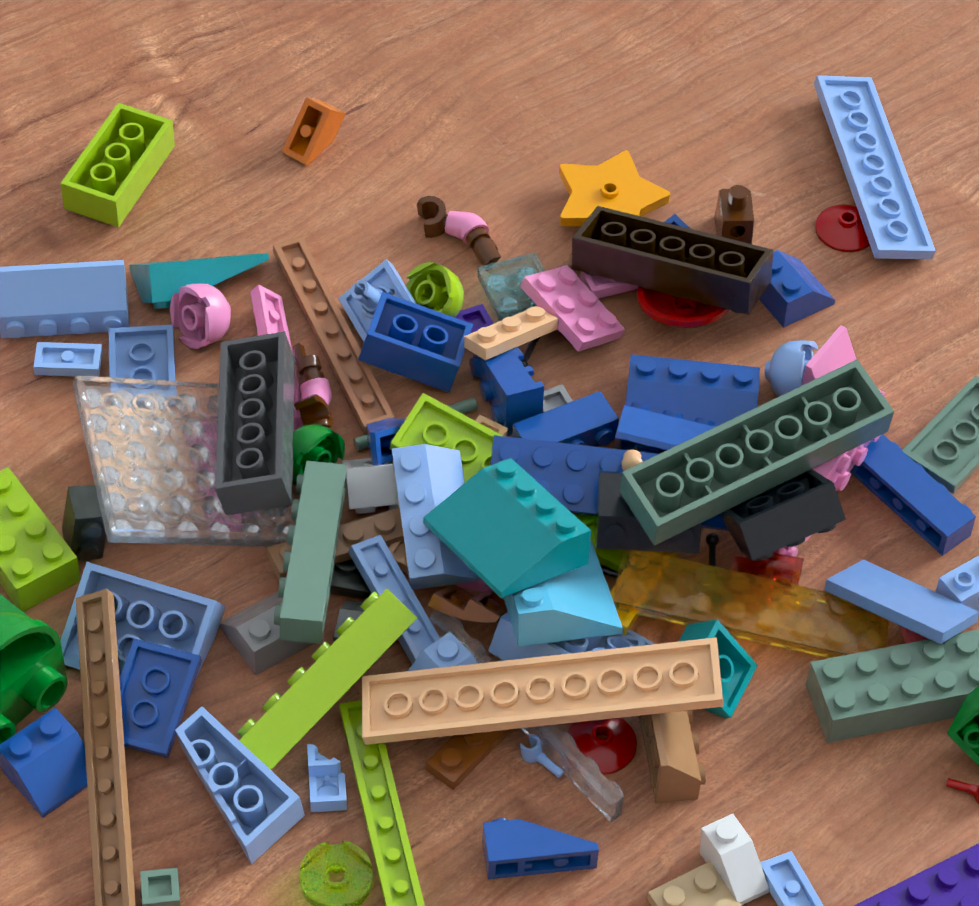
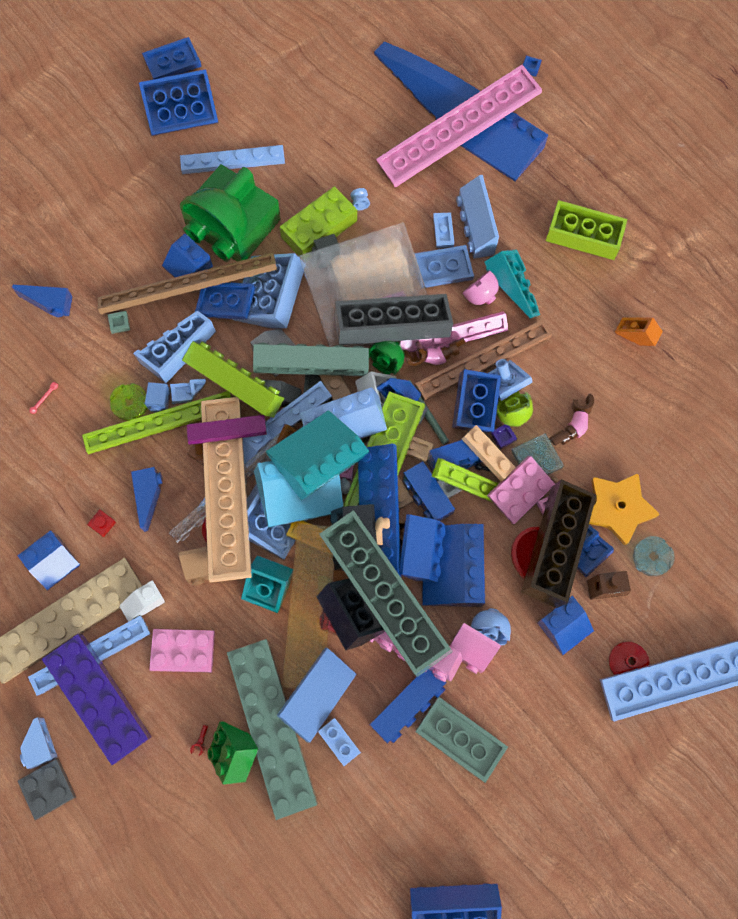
camera: 85 degrees right, 20 degrees up
none -> medium blue brick [145,382,170,413]
none -> bright pink plate [149,629,215,673]
none -> magenta tile [187,415,267,445]
none -> lime tile [431,458,498,503]
none -> clear light blue plate [633,536,675,576]

